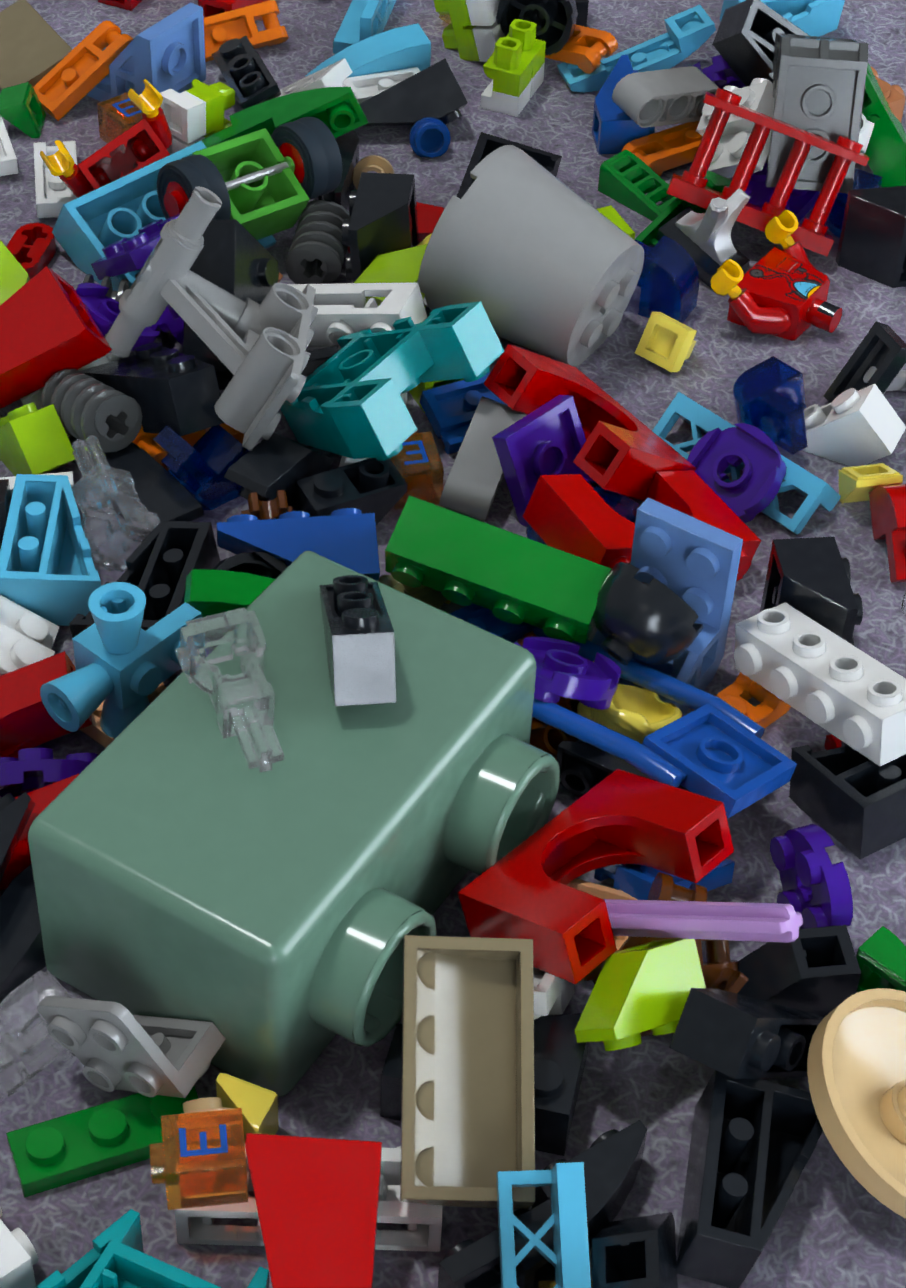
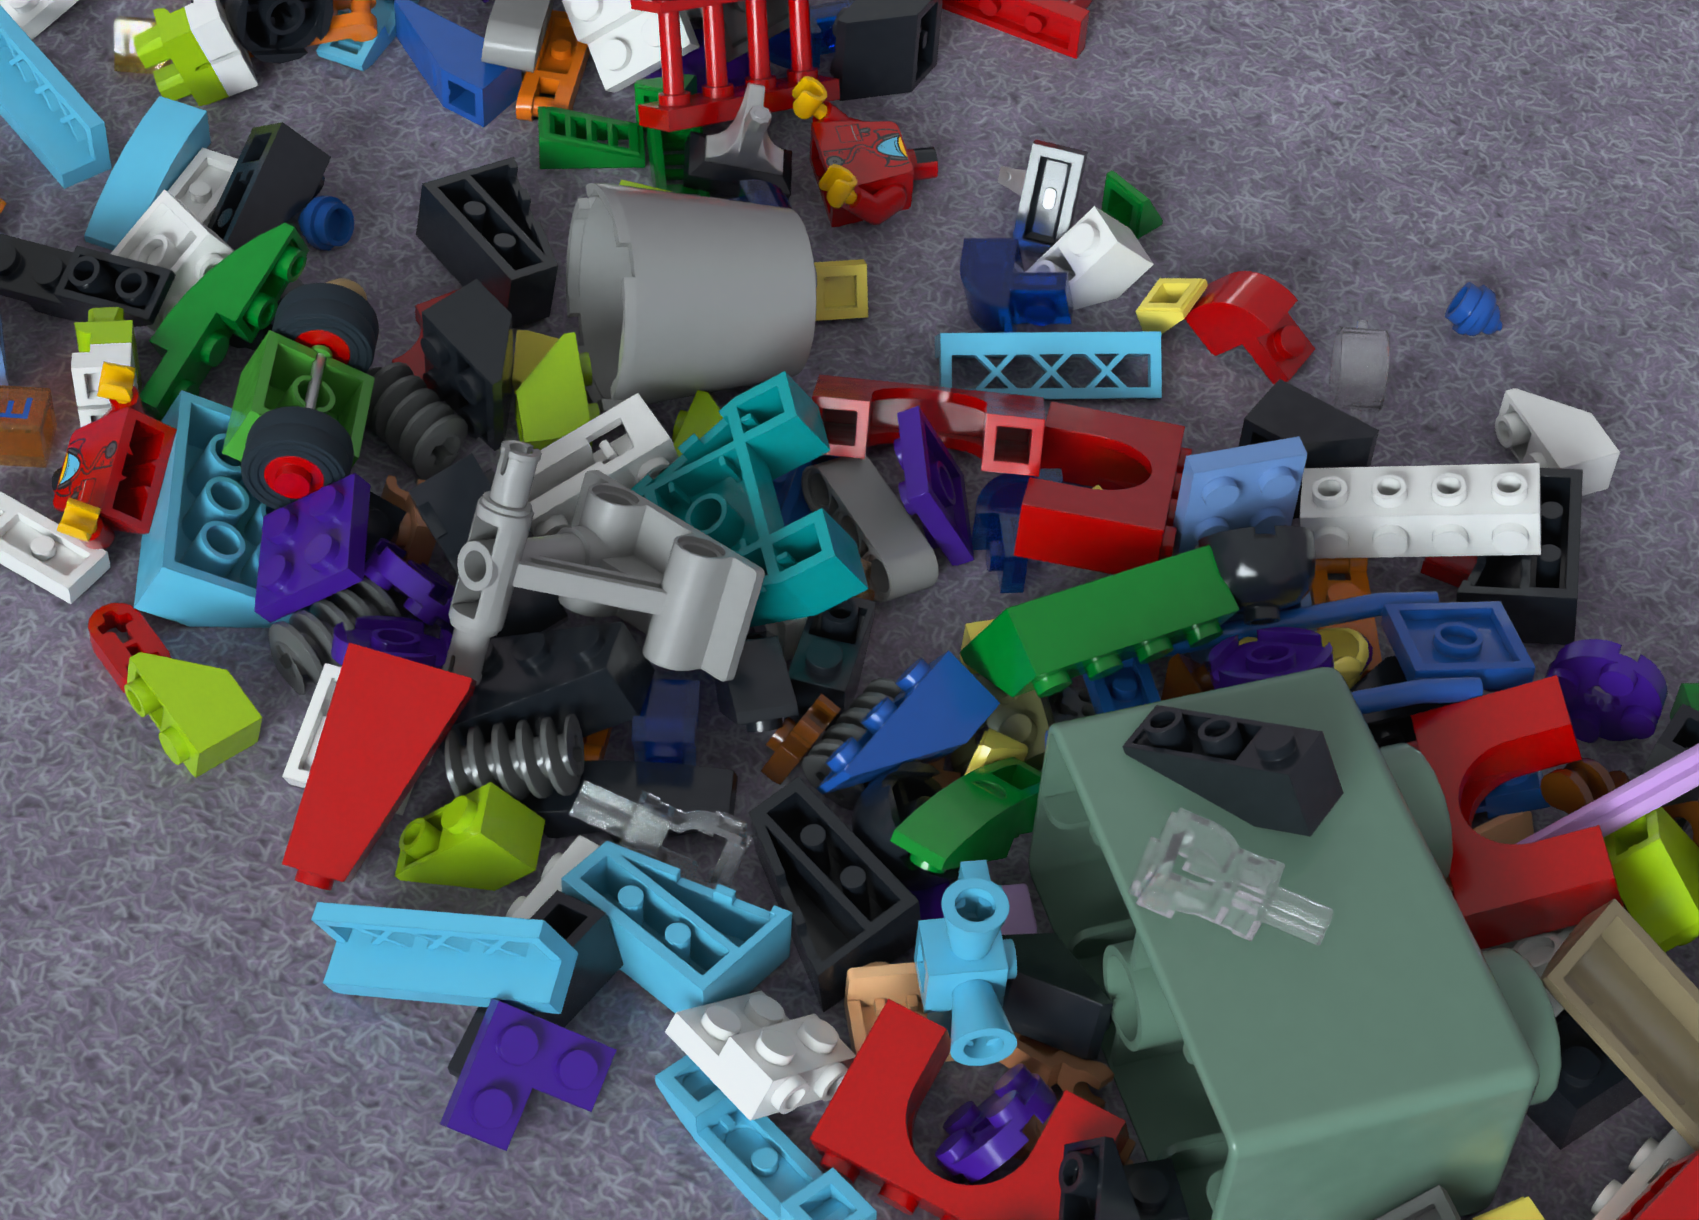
camera: 50 degrees left, 5 degrees up
lime hips [480,19,546,117] -> none
dark purple plate [687,423,787,523] -> none

